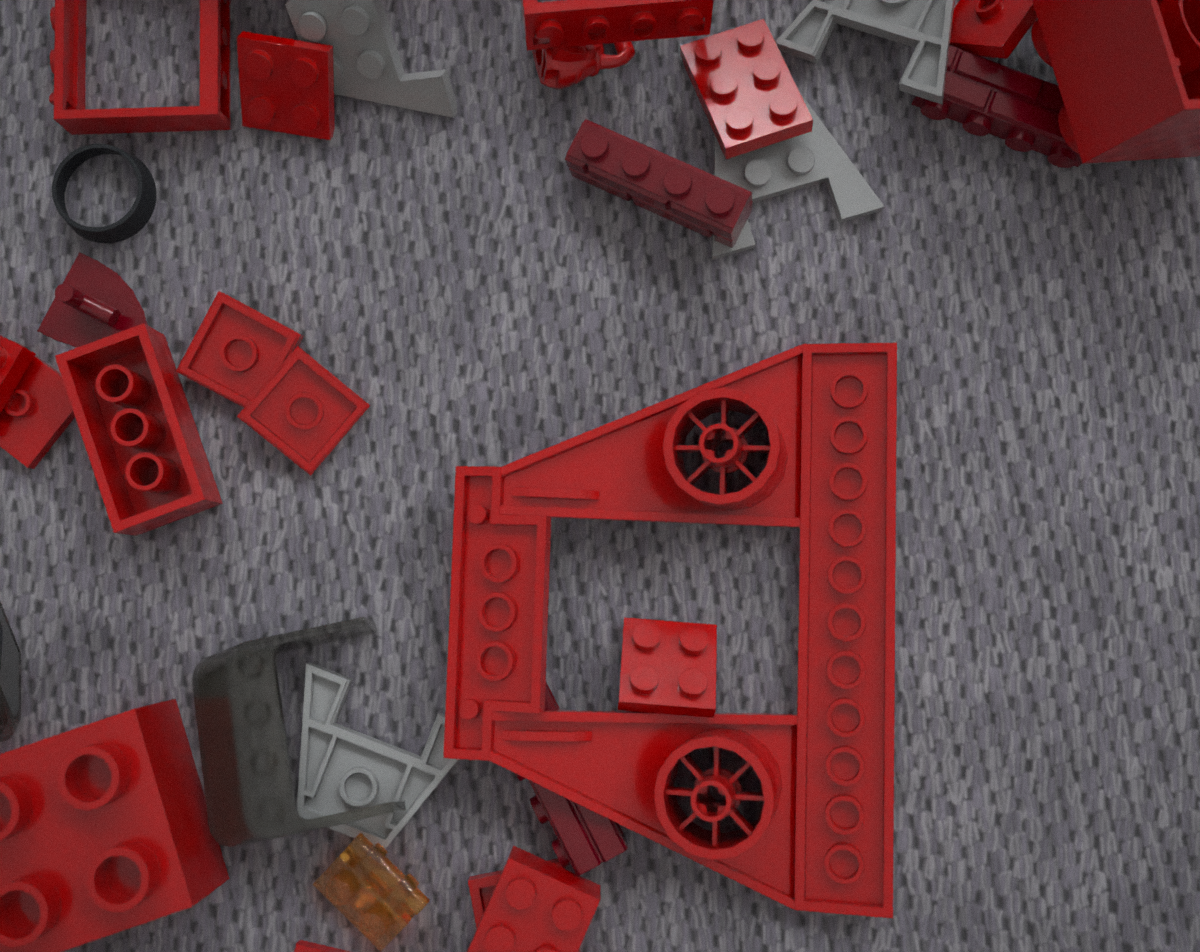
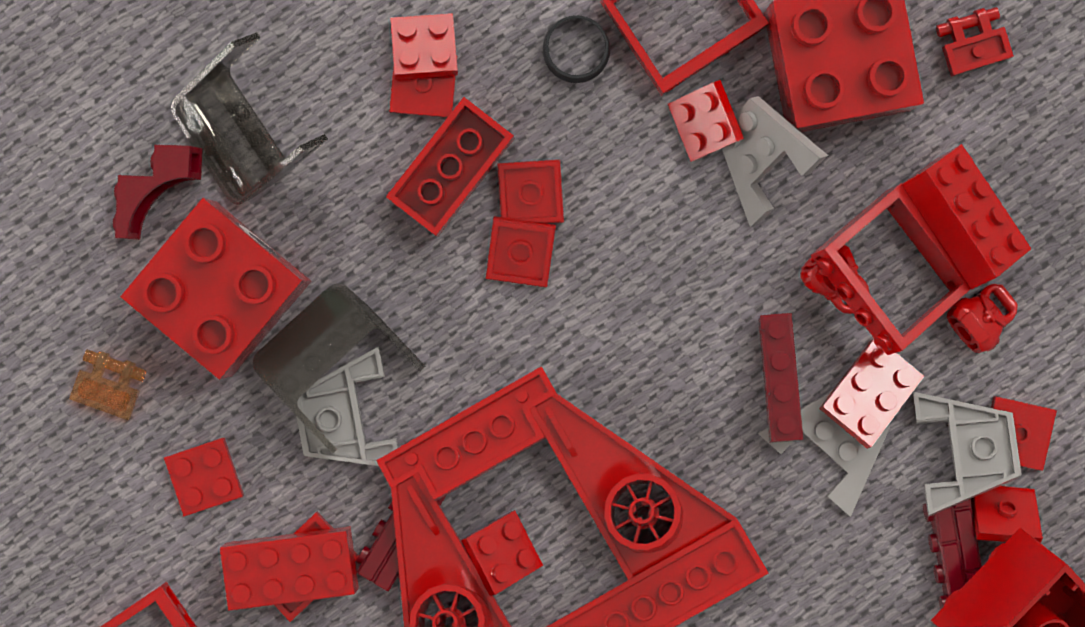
camera: 60 degrees right, 5 degrees up
dark red shield [37,252,147,347] -> none
clear orange plate [313,832,430,952] -> none

